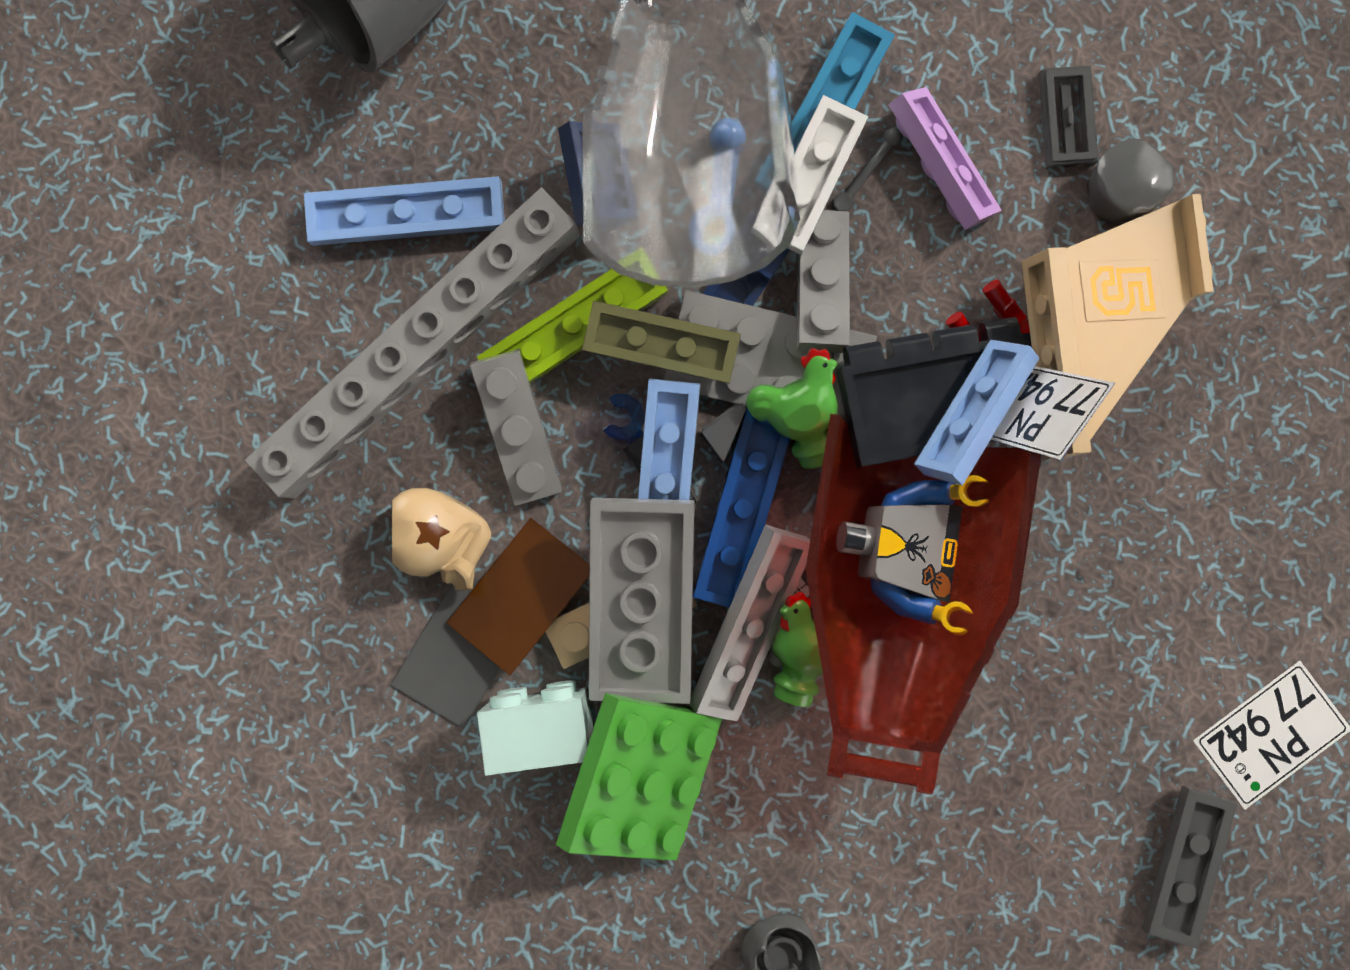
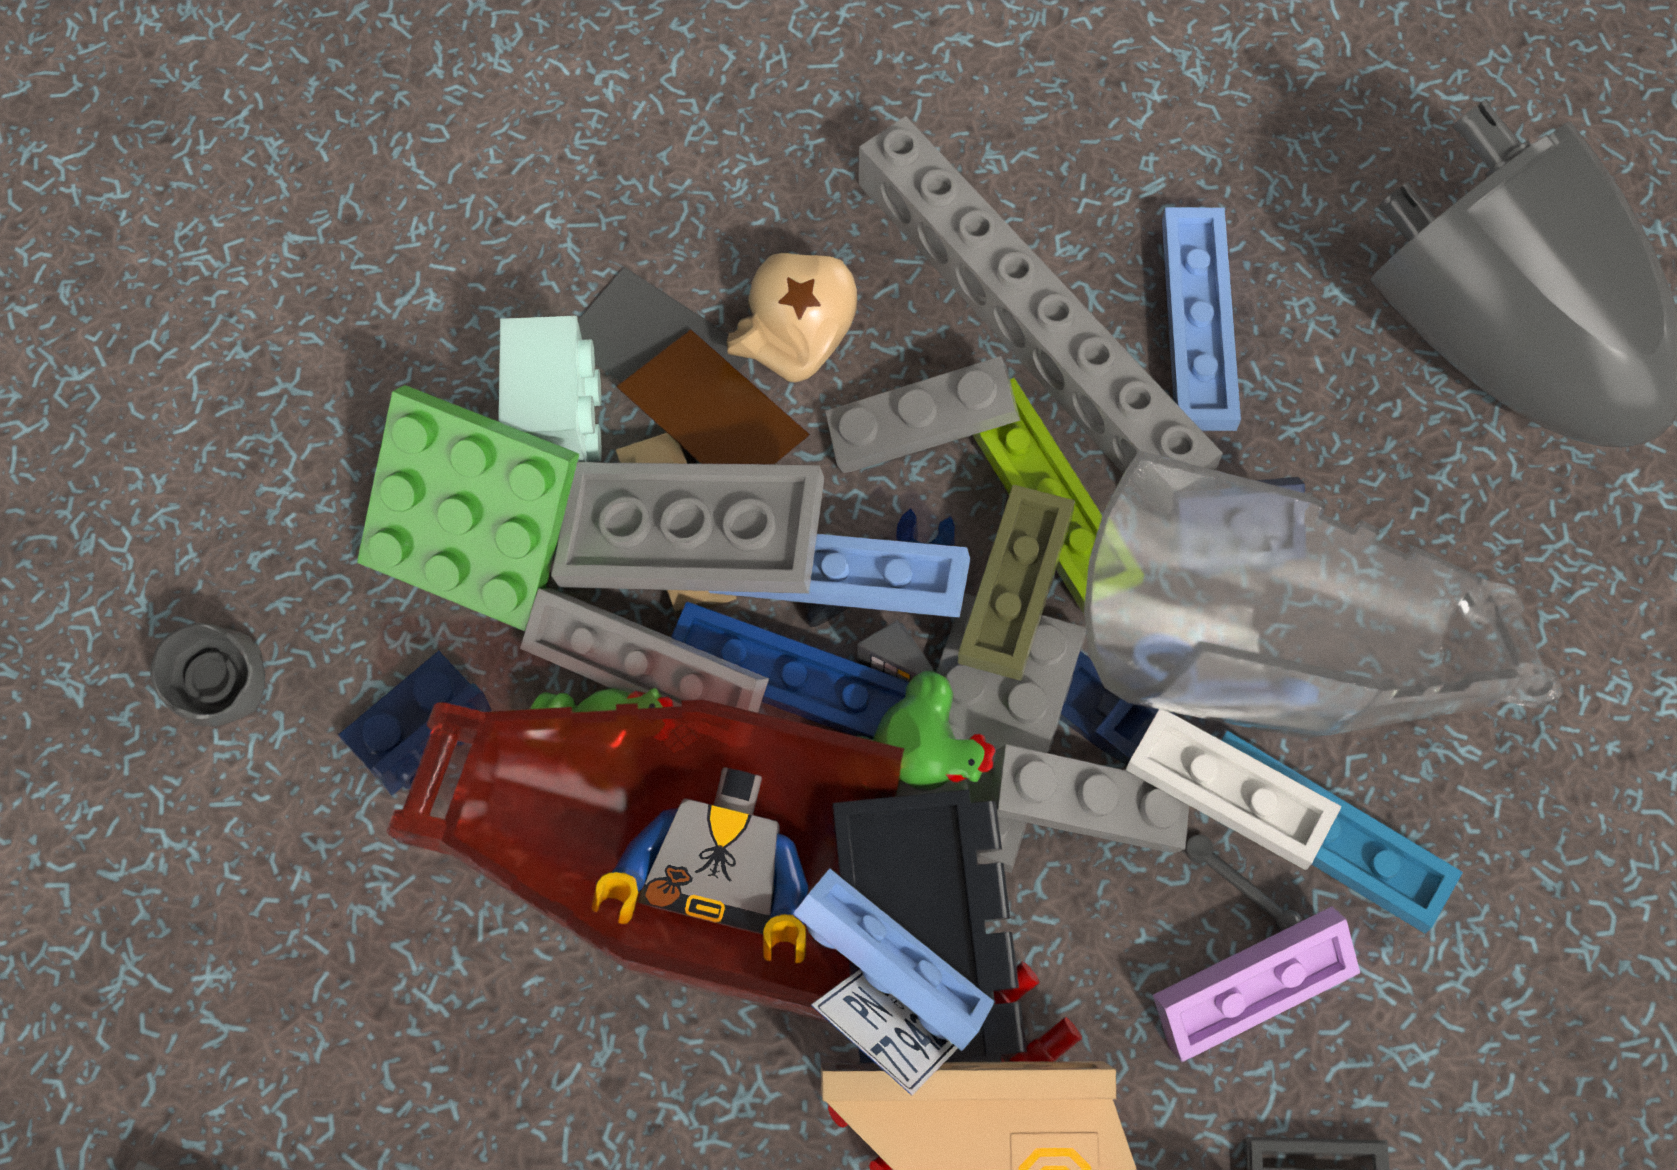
camera: 90 degrees right, 20 degrees down
none -> dark blue bracket [338,650,492,796]

